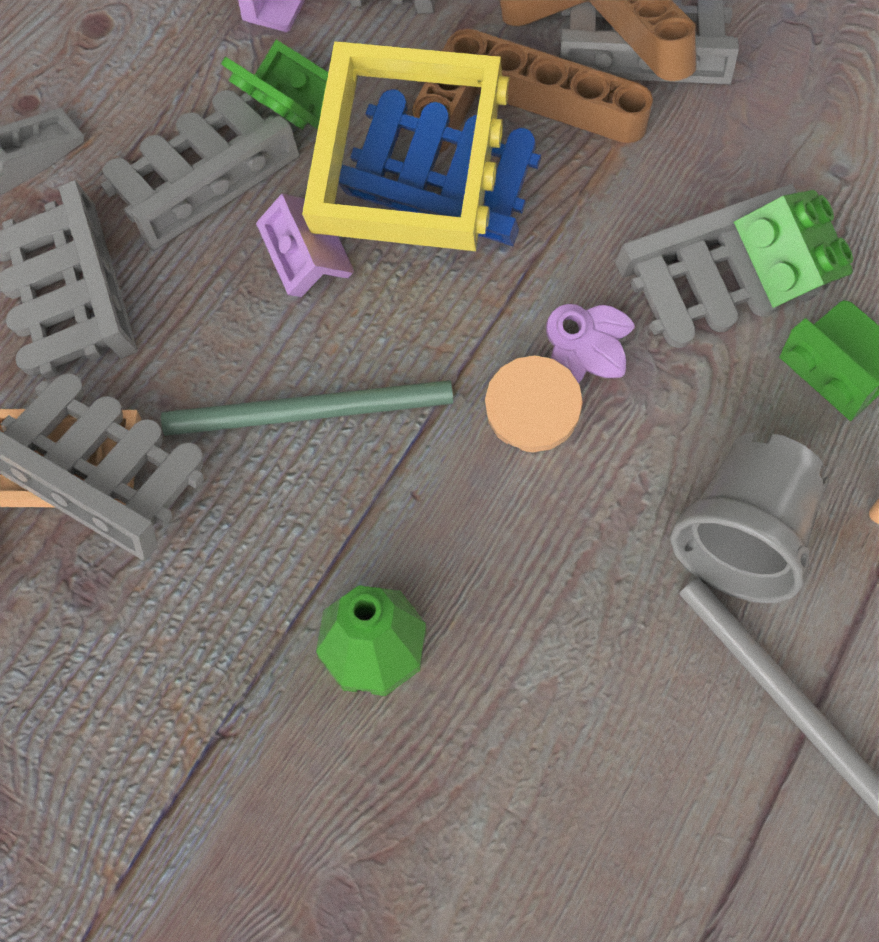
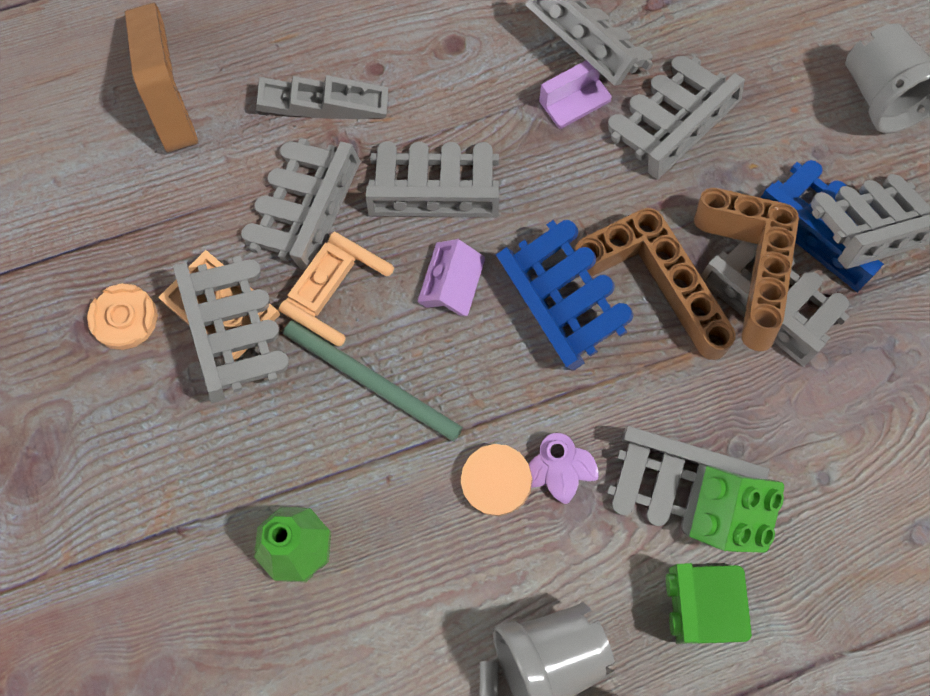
camera: 40 degrees right, 5 degrees up
bright green bracket [221,39,328,130] -> none
light yellow window [302,41,509,251] -> none
none -> light nougat plate [279,231,394,347]

